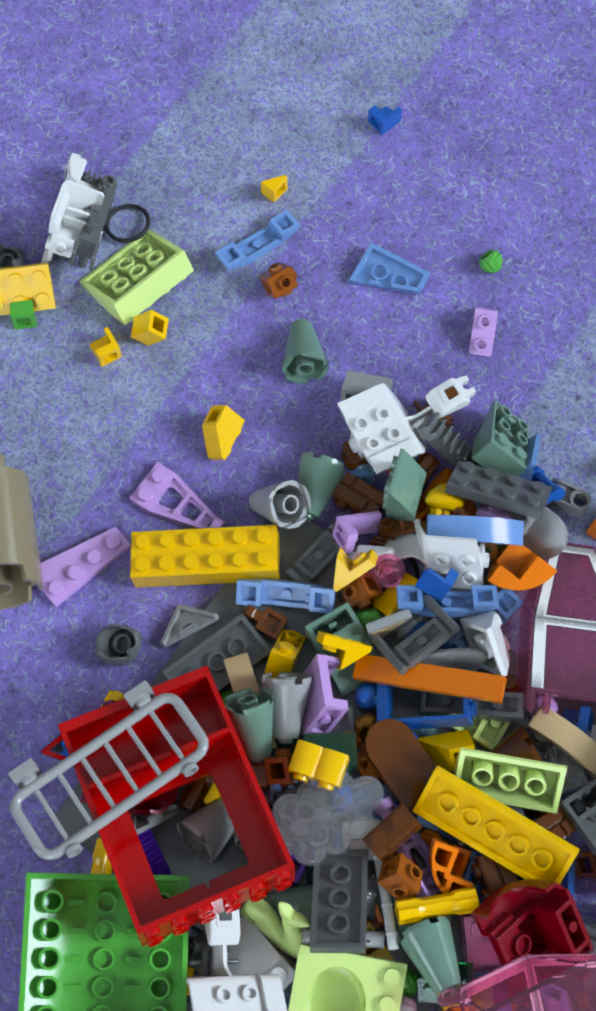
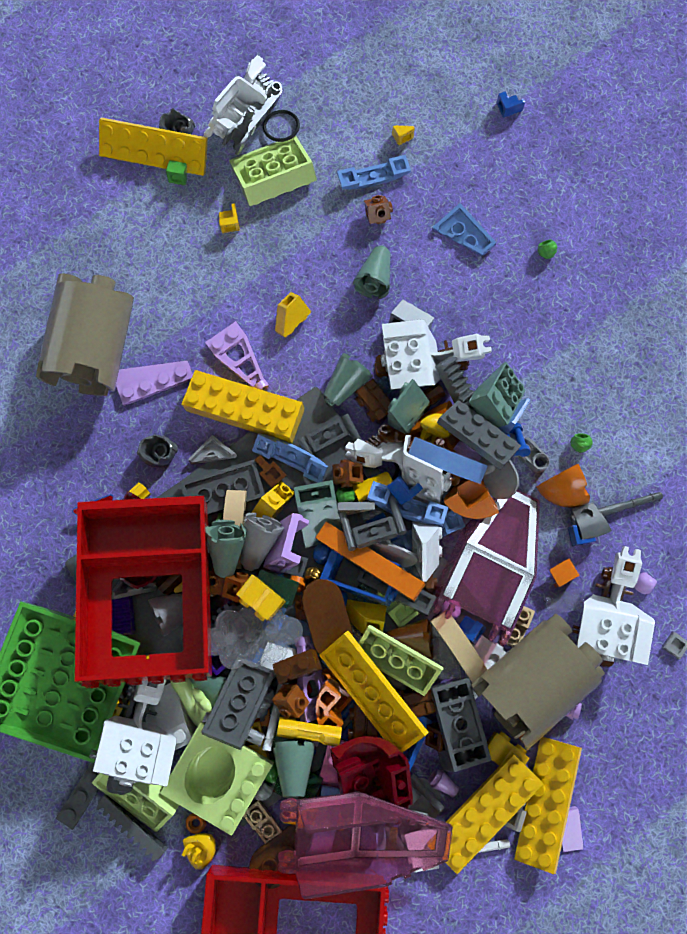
camera: 20 degrees right, 10 degrees up
light grey bar [8,680,209,860] -> none
yellow brick [131,310,169,345] -> none
light grey cone [249,480,311,529] -> none
yellow slope [316,631,372,670] -> none
lavender bracket [332,511,382,554] -> none
yellow slope [333,548,378,592] -> none
clear pink piece [371,553,405,587] -> none
lavender bracket [469,306,498,357] -> none

